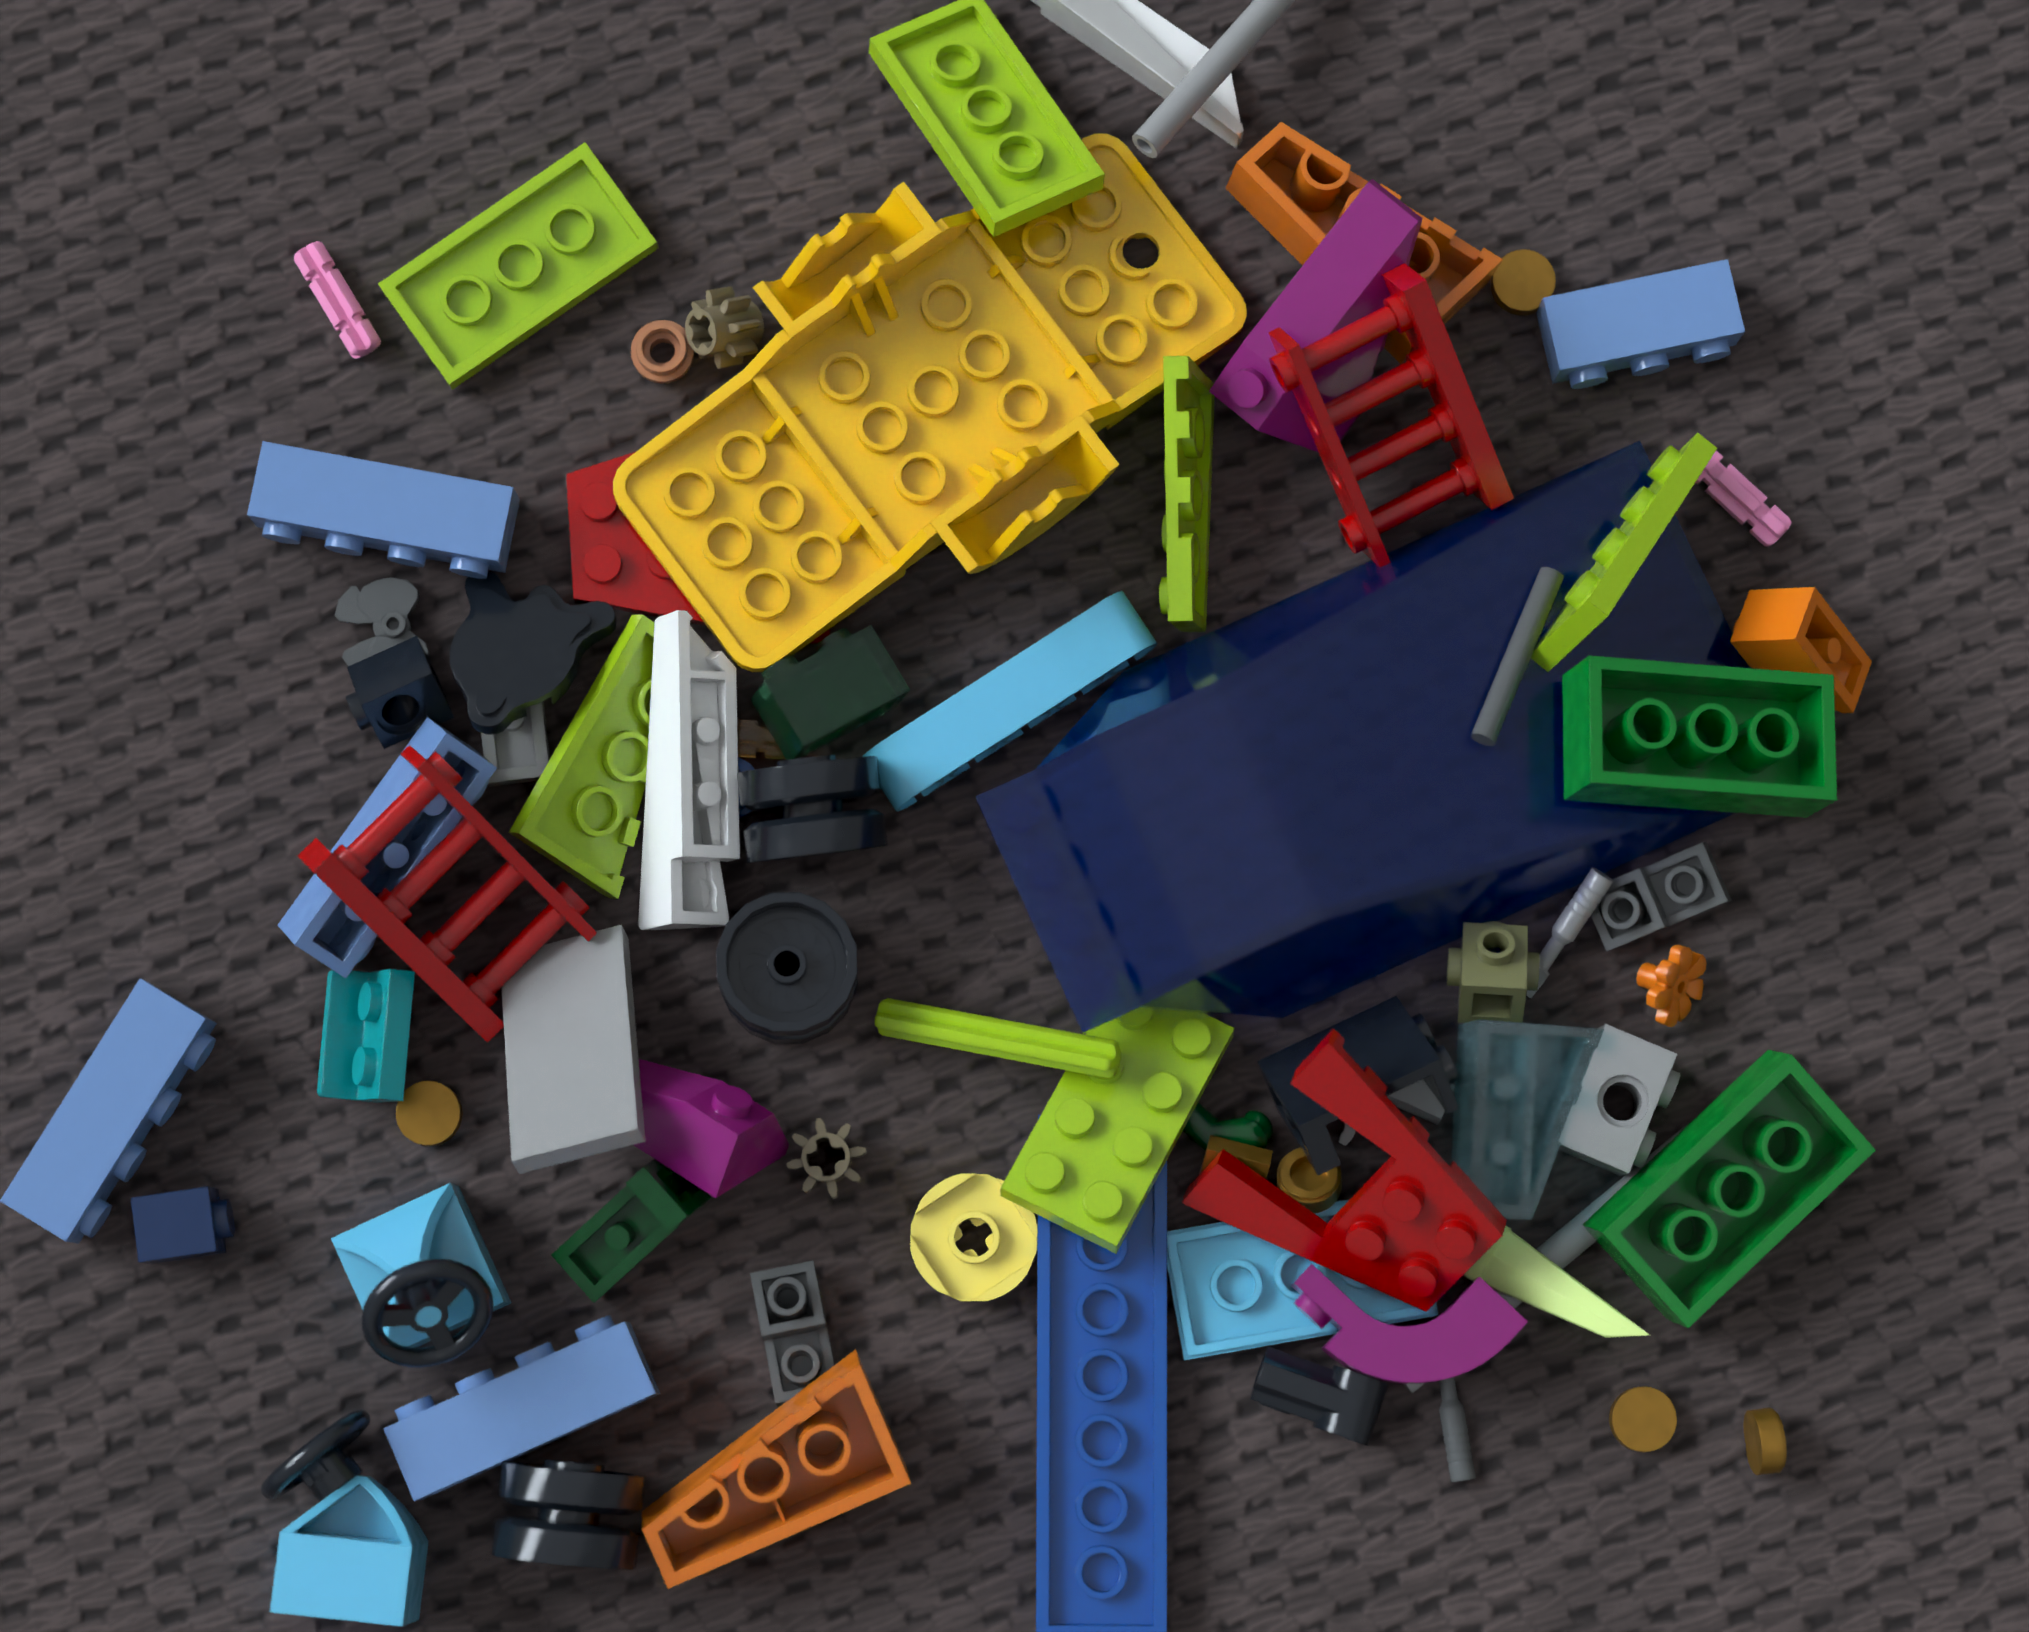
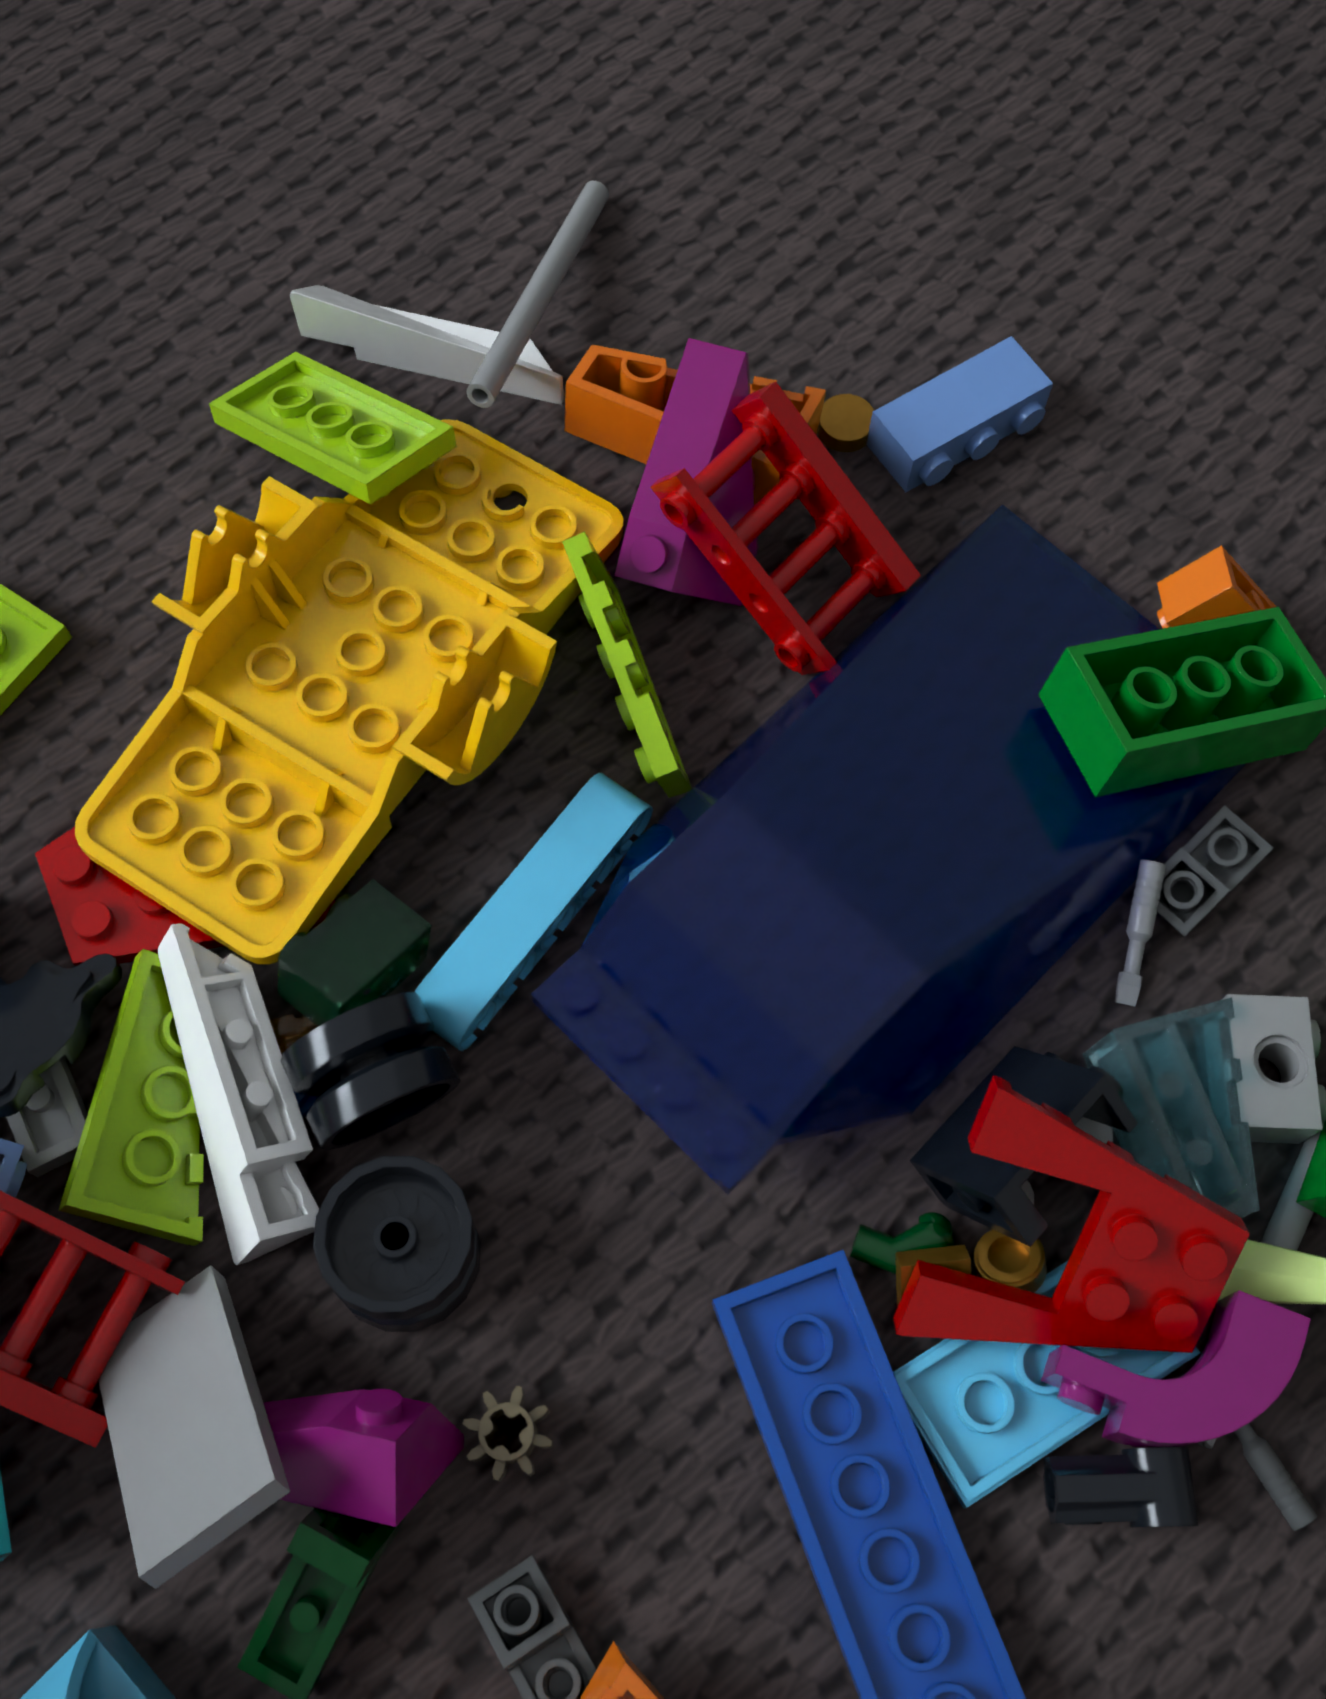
camera: 20 degrees left, 15 degrees down
pearl gold tile [396,1081,463,1146] -> none
nougat plate [631,320,694,384] -> none
dark tan gear [685,286,764,369] -> none
lime axle [874,998,1121,1078] -> none
light yellow plate [910,1173,1037,1302] -> none
lime plate [1001,972,1235,1254] -> none
olive brick [1447,921,1540,1026] -> none
dark grey bar [1471,567,1564,746] -> none
lime wing [1531,433,1717,672] -> none
orange plant [1636,945,1707,1027] -> none
bright pink axle [1695,451,1791,547] -> none

